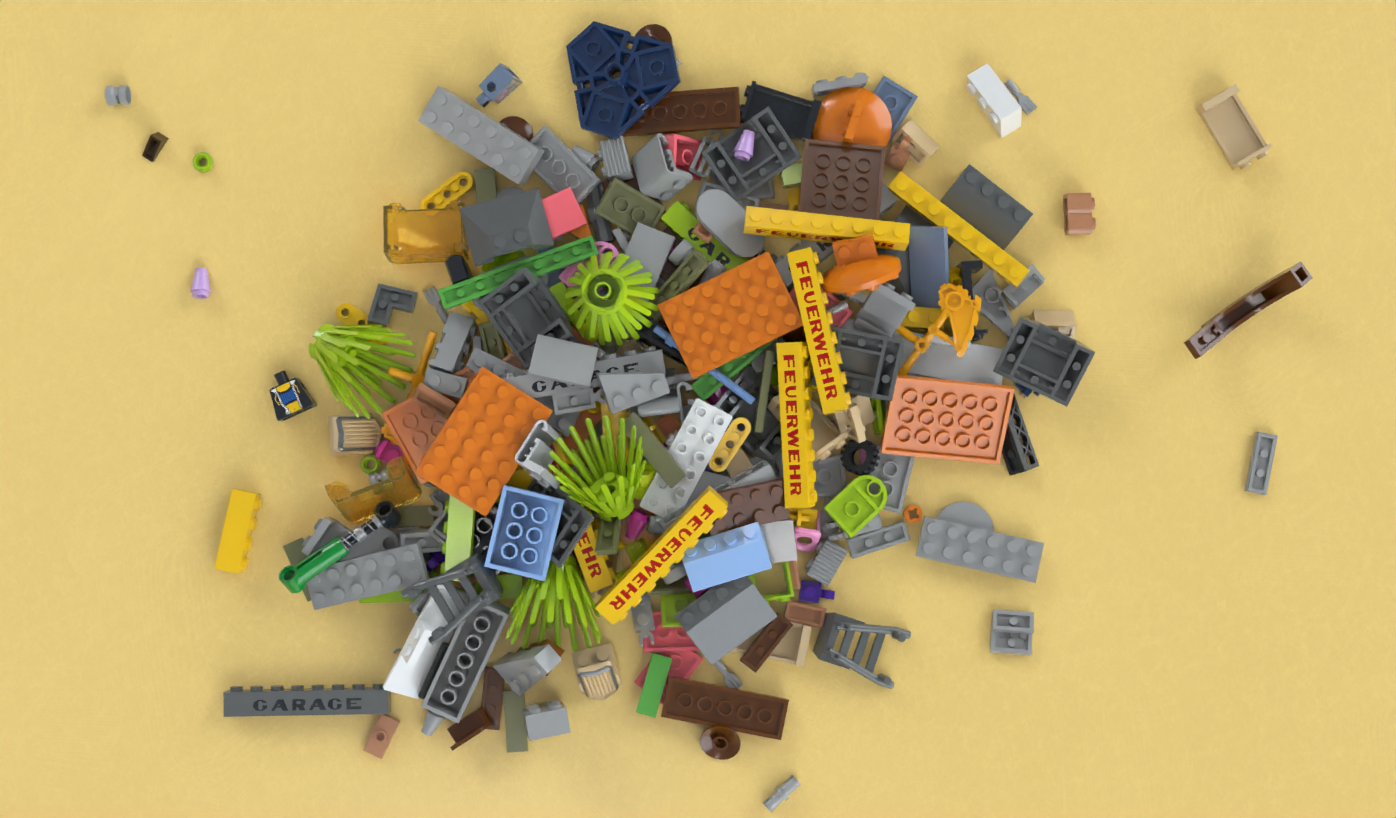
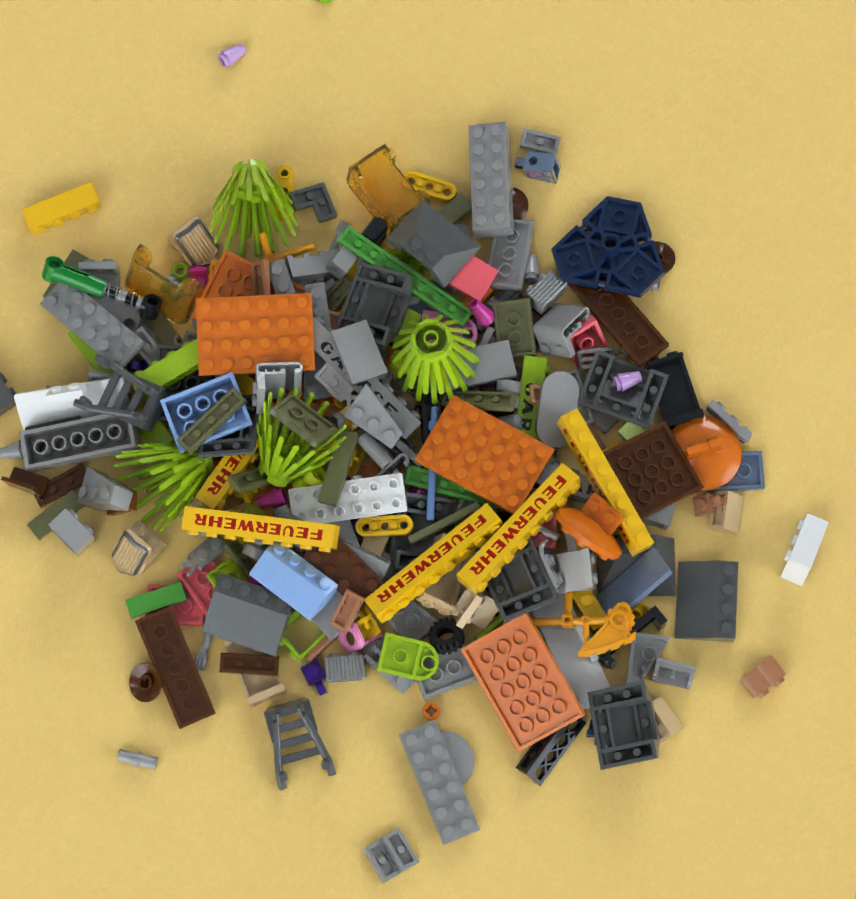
camera: 60 degrees right, 10 degrees down
torso [270,370,317,422] -> none
nougat tile [783,601,827,628] -> none
light grey tile [846,521,910,559] -> none
yellow brick [888,171,1030,289] -> none
light grey piece [1004,79,1037,115] -> none
reddish brown arch [1184,262,1312,359] -> none
none -> olive tile [176,387,247,455]
none -> olive tile [269,393,337,448]
none -> light grey panel [325,245,358,280]
none -> dark grey hinge [328,413,345,429]
none -> nougat plate [329,589,365,633]
none -> dark pink cone [469,299,494,327]
none -> light grey plate [520,128,561,154]
none -> light grey piece [538,539,563,591]

